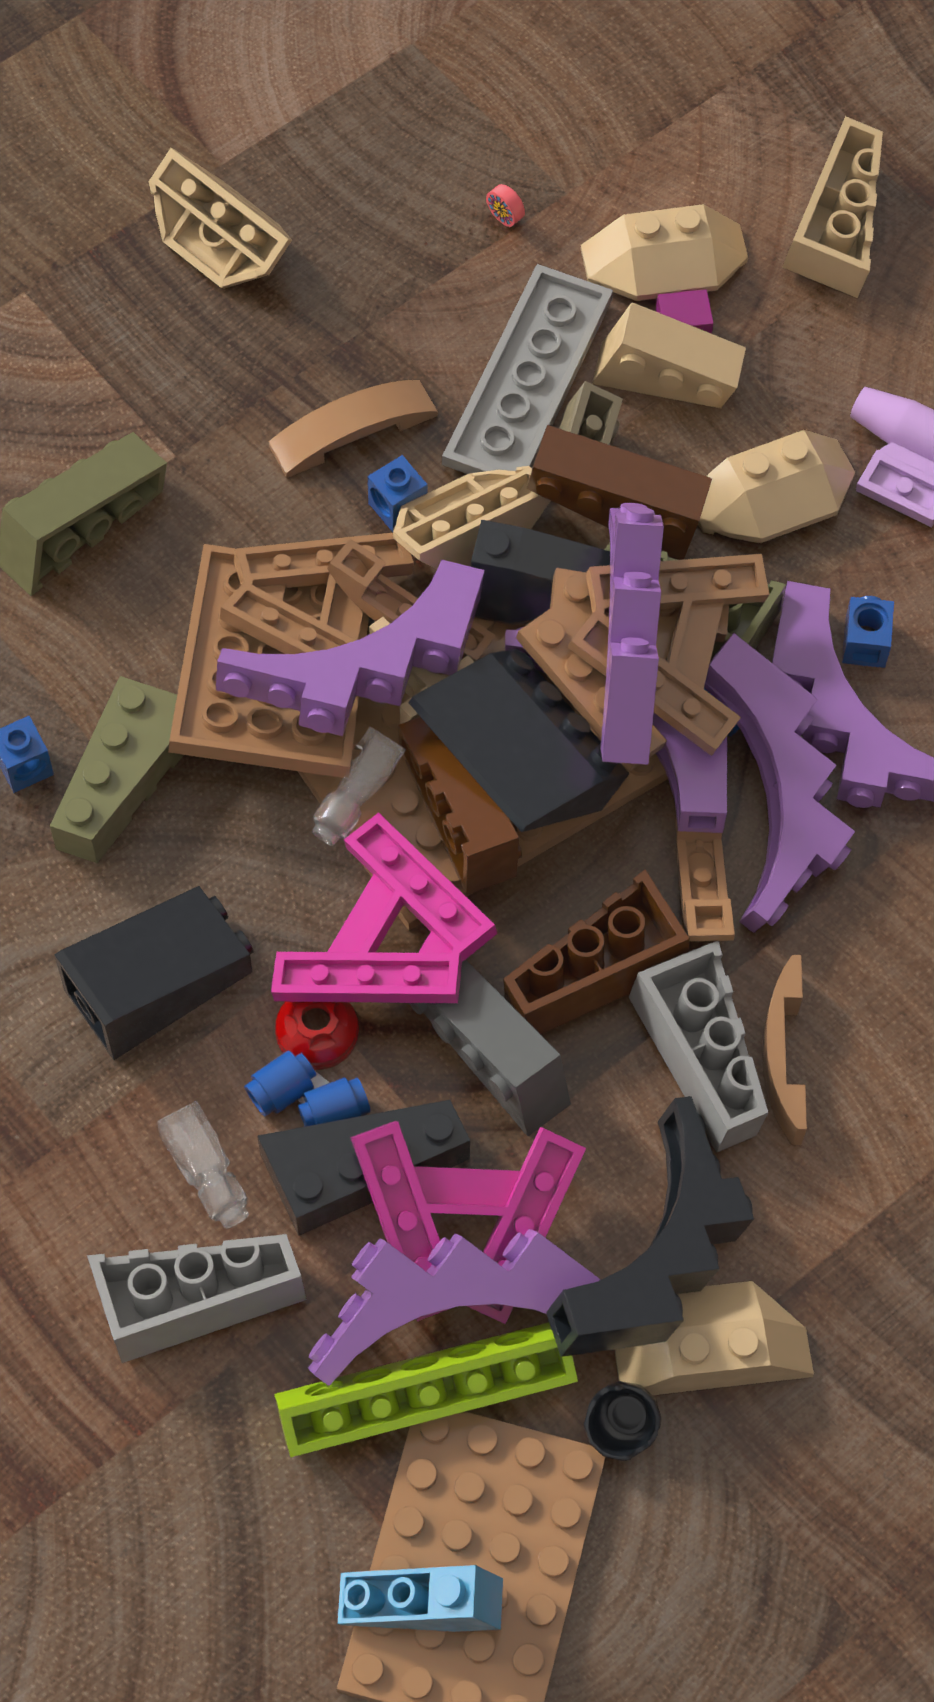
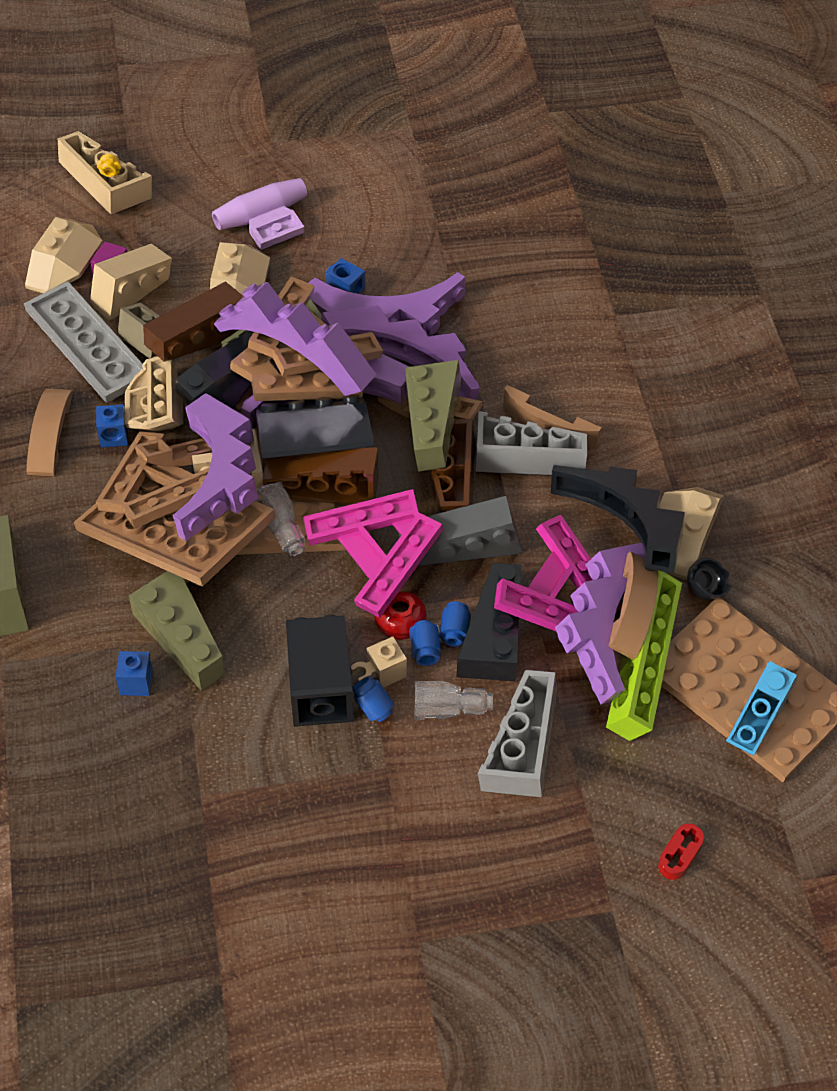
camera: 60 degrees left, 10 degrees down
none -> yellow plate [97,154,121,177]
none -> tan brick [351,637,407,688]
none -> blue brick [352,675,394,722]
none -> olive wedge [405,360,462,471]
none -> medium nougat slope [608,551,658,660]
none -> red beam [658,823,704,880]

